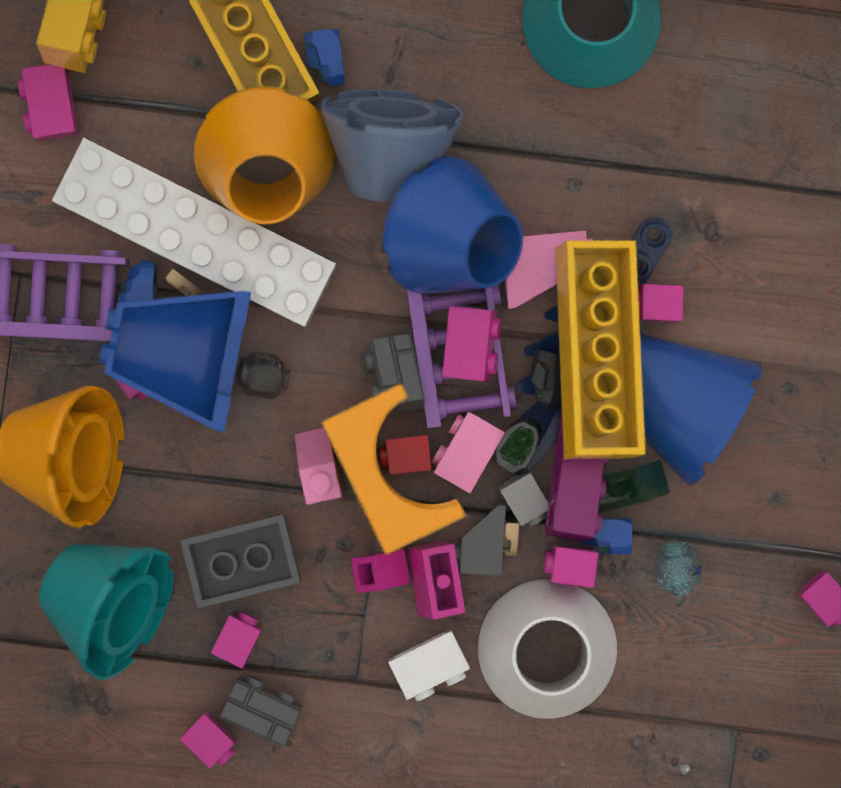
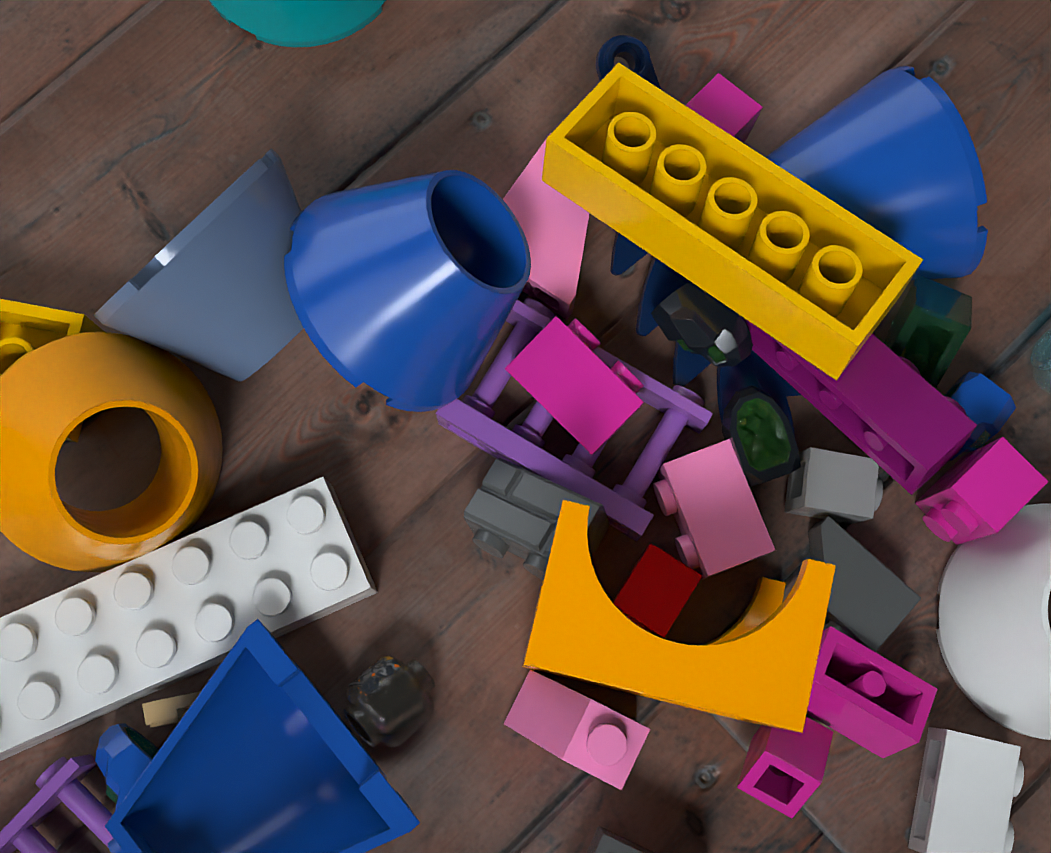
camera: 55 degrees left, 10 degrees down
blue rock [304,29,345,87] -> none
tan tile [503,521,519,557] -> none

